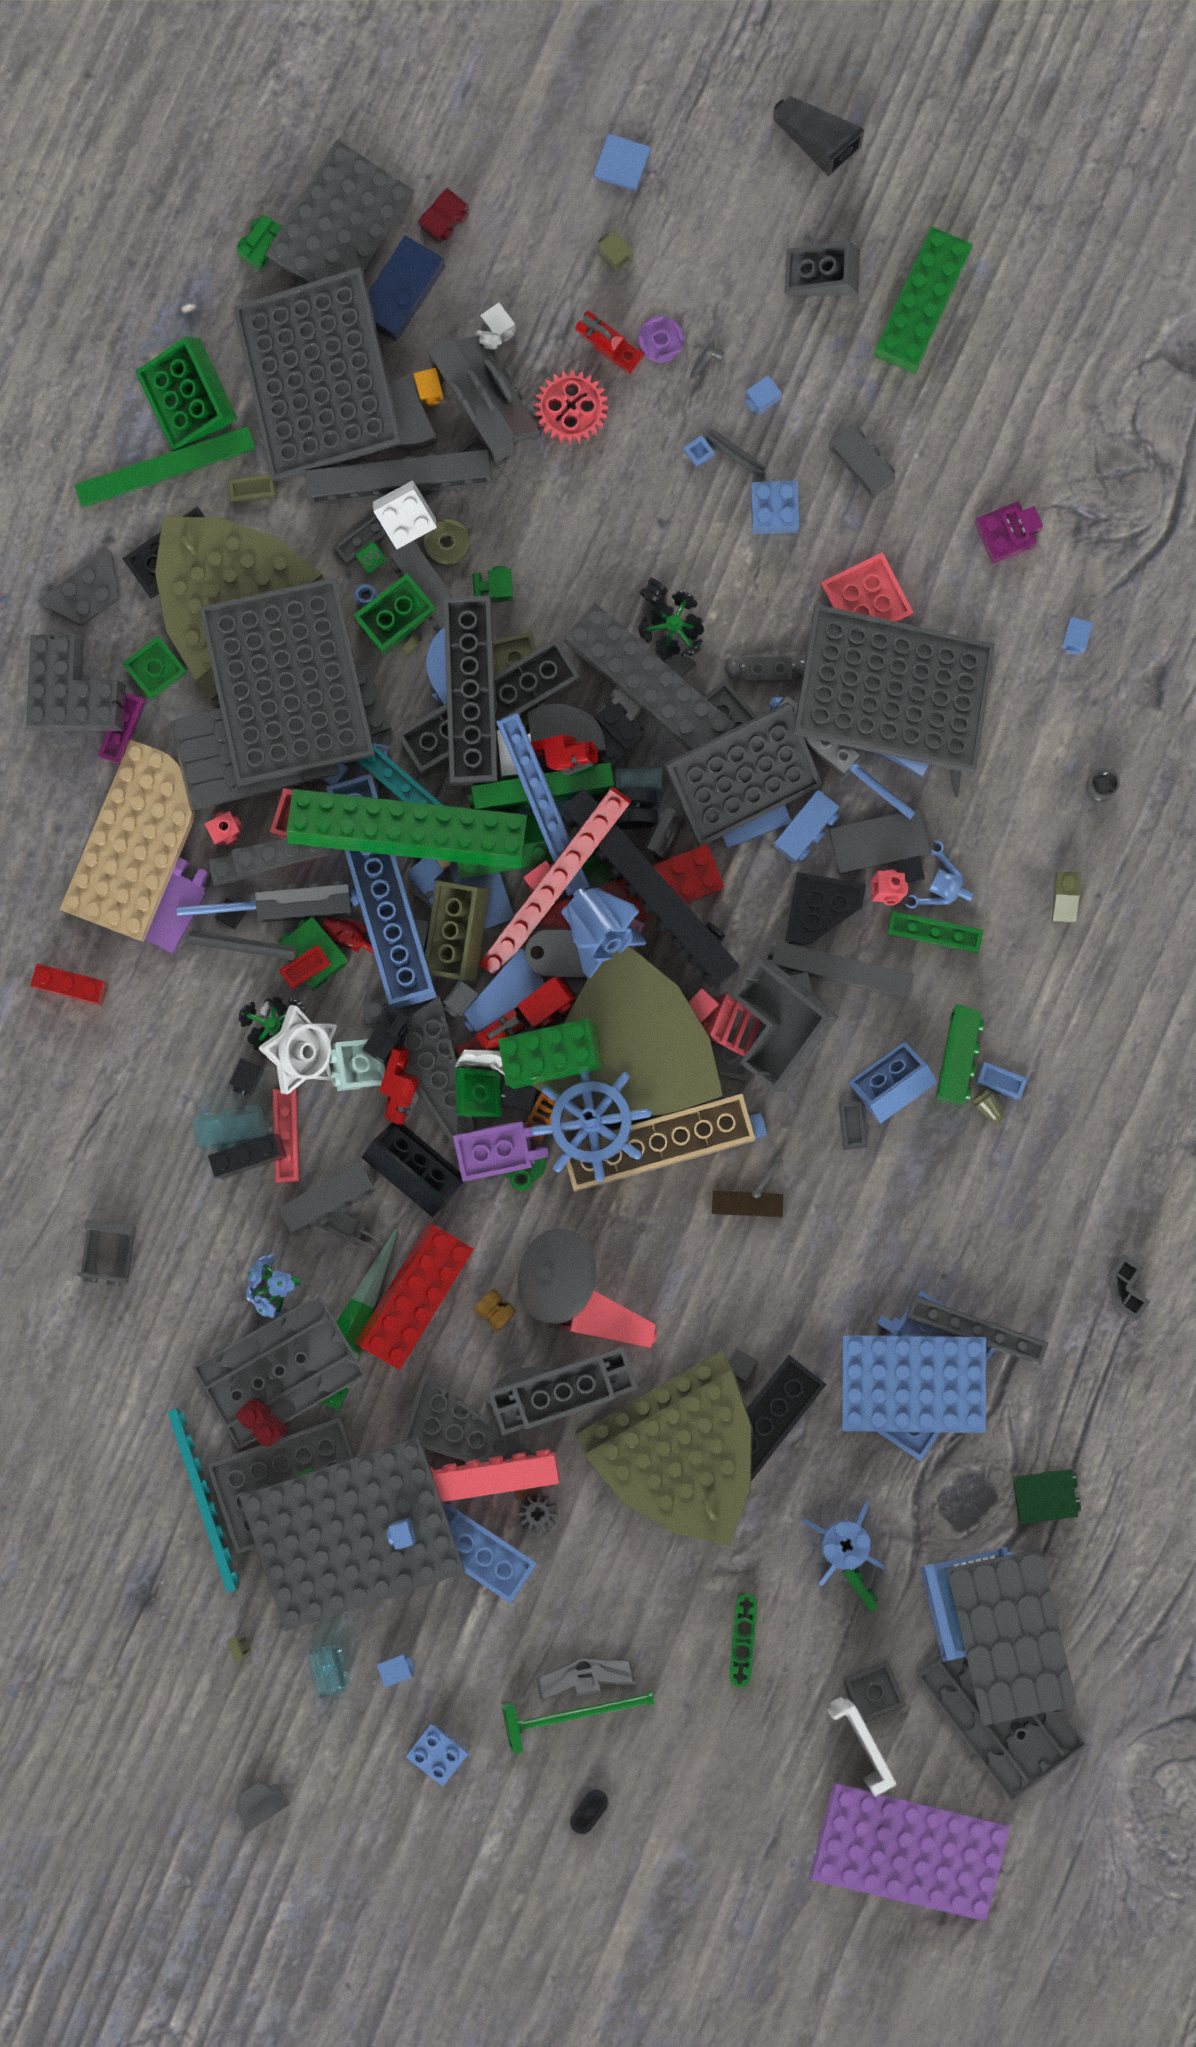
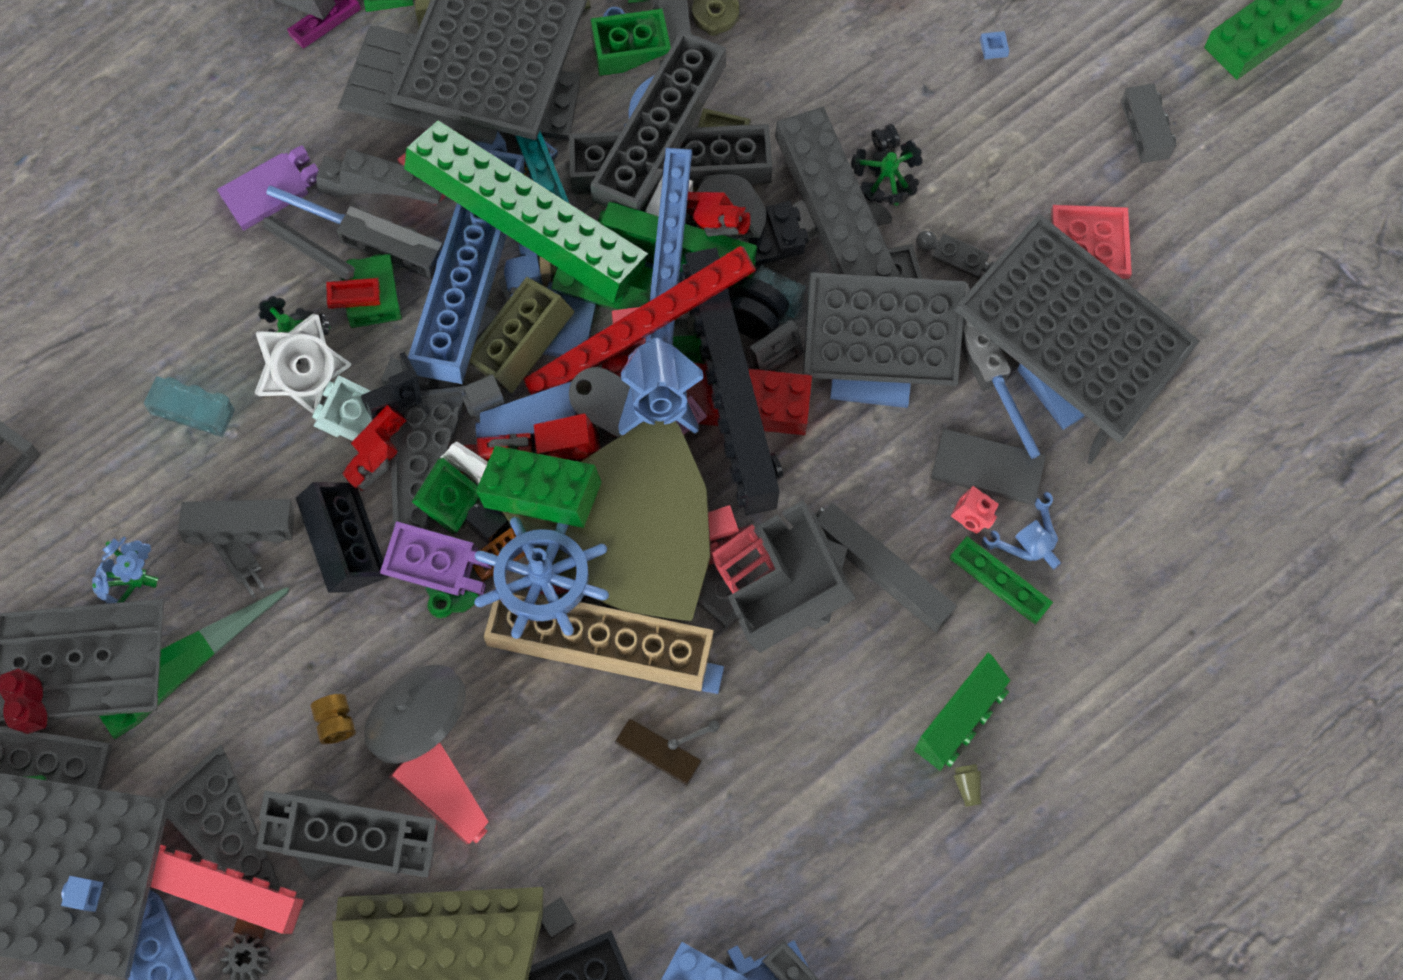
camera: 20 degrees right, 15 degrees down
red brick [30,963,108,1006] -> none
tan plate [59,740,195,942] -> none
coral brick [205,811,243,848] -> none
black brick [208,1133,287,1179] -> none
black tile [215,898,247,930] -> none
black brick [229,1058,264,1096] -> none
coral tile [272,1088,300,1183] -> none
red animal [322,917,376,959] -> none
red brick [355,1222,474,1371] -> none
olive tile [401,633,422,656] -> none
green brick [472,566,514,603] -> none
dark grey axle [706,429,766,477] -> none
medium blue brick [745,375,782,415] -> none
medium blue brick [750,481,799,534] -> none
medium blue brick [773,790,840,864] -> none
black plate [785,872,866,946] -> none
dark grey tile [838,1101,867,1150] -> none
medium blue slope [848,1041,937,1124] -> none
black tile [896,856,925,883] -> none
magenta piece [975,501,1043,564] -> none
medium blue tile [975,1061,1028,1101] -> none
olive slope [1052,871,1081,923] -> none
medium blue brick [1061,616,1093,655] -> none
dark grey wheel [1086,768,1120,803] -> none

